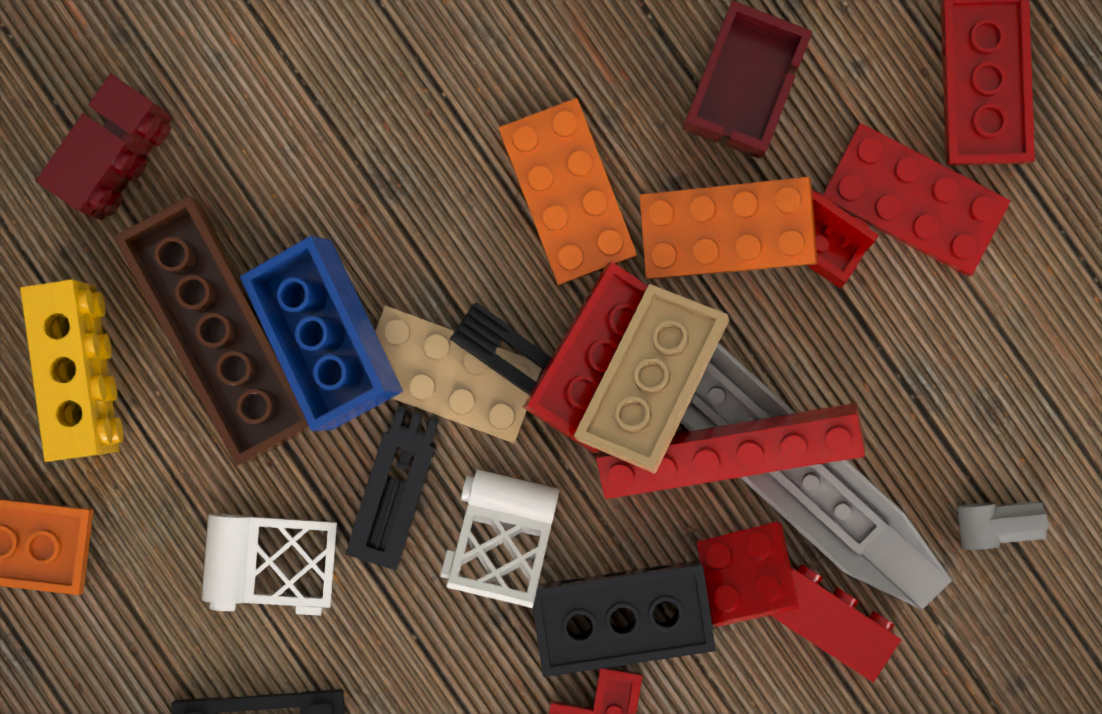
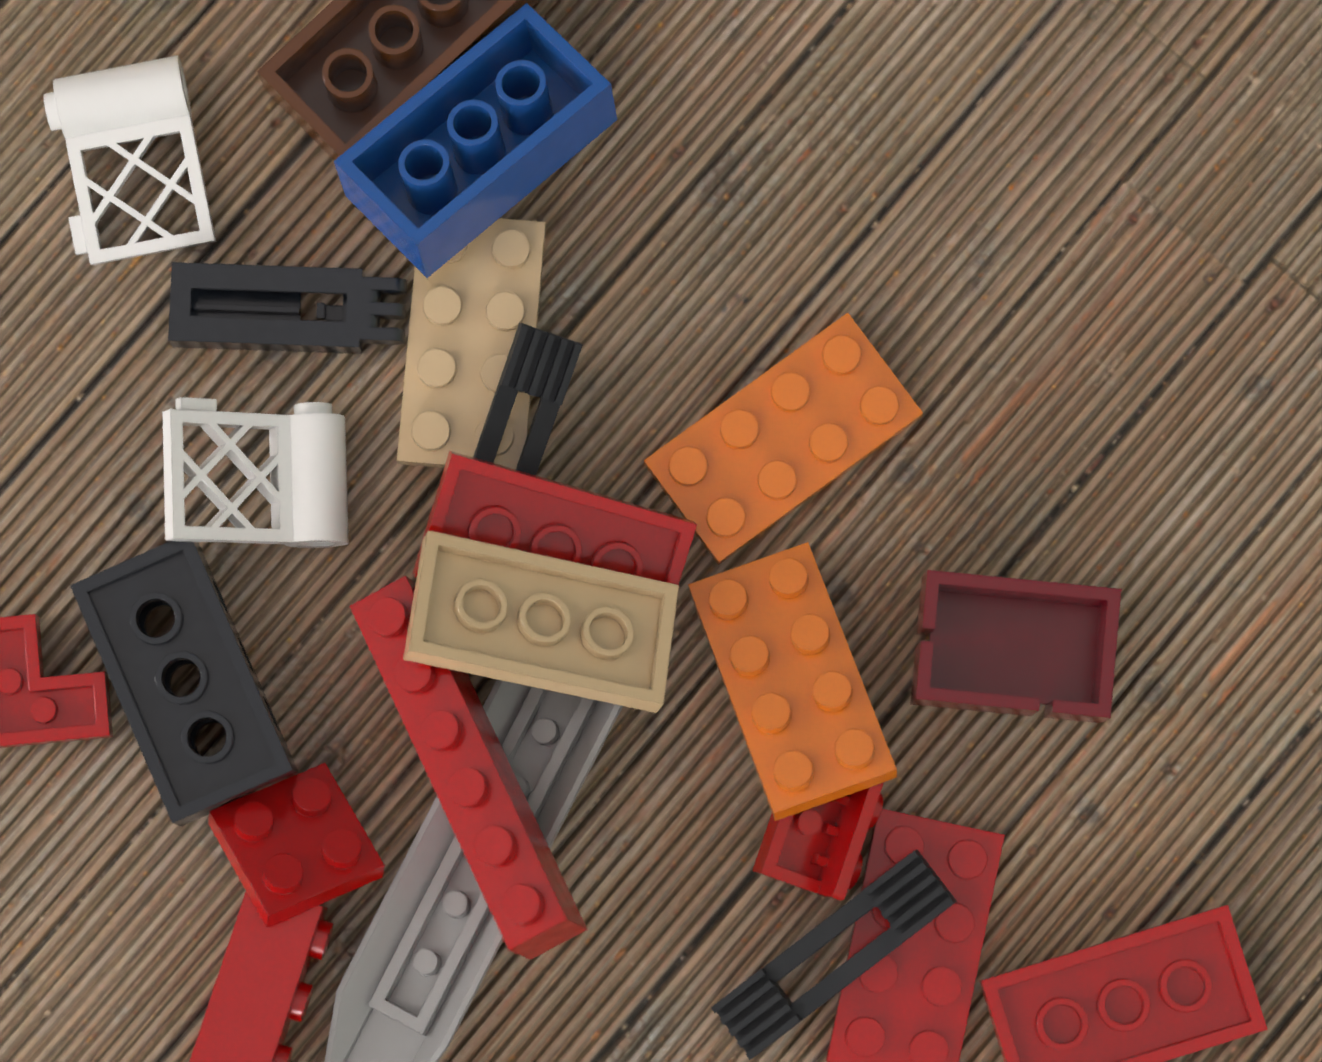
camera: 65 degrees right, 5 degrees down
none -> black container [711,849,957,1060]

